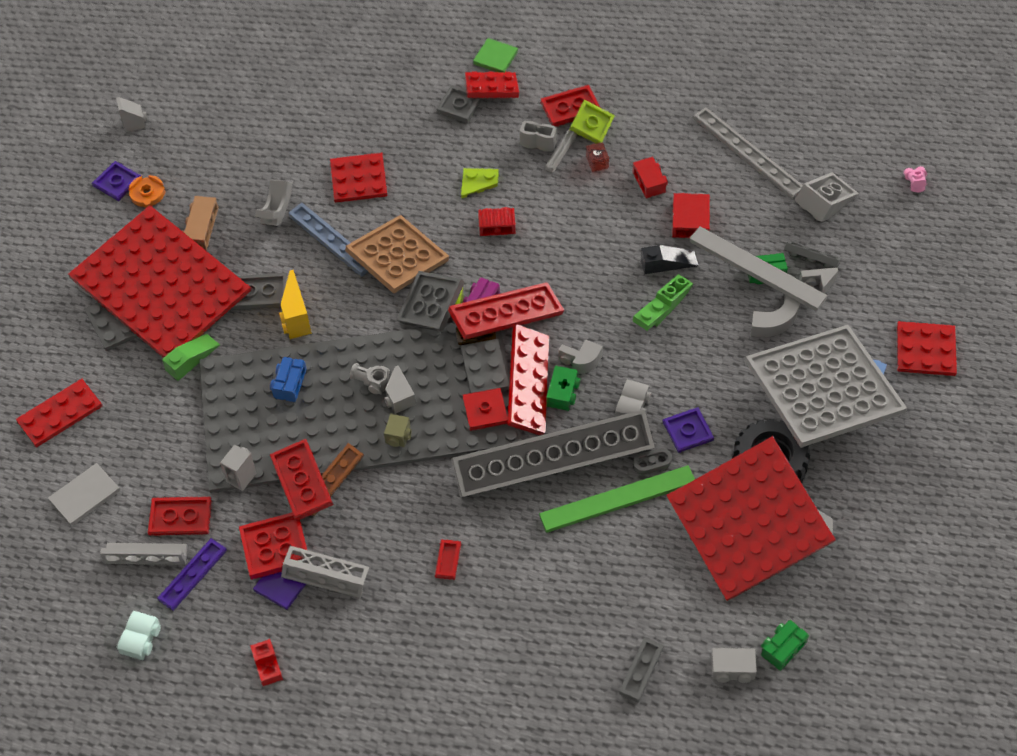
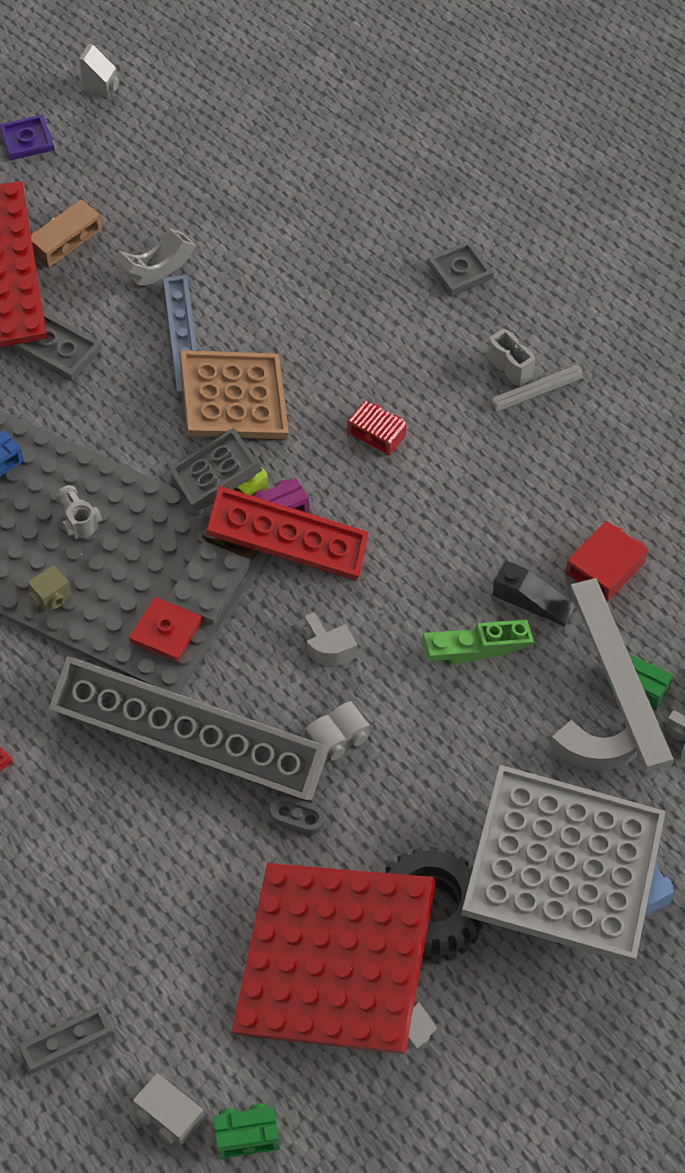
camera: 35 degrees right, 0 degrees up
orange plate [129,175,165,208] -> none
yellow slope [279,270,312,339] -> none
red plate [330,153,388,203] -> none
light grey slope [384,366,416,414] -> none
lime wing [461,168,499,198] -> none
red plate [465,71,519,98] -> none
bright green tile [473,38,518,72] -> none
plate [507,324,549,435] -> none
bright green tile [539,465,695,533] -> none
red plate [541,85,601,127] -> none
green brick [546,366,581,411] -> none
lime plate [569,100,615,145] -> none
clear red brick [586,142,609,172] -> none
red brick [632,157,668,198] -> none
dark purple tile [662,407,714,453] -> none

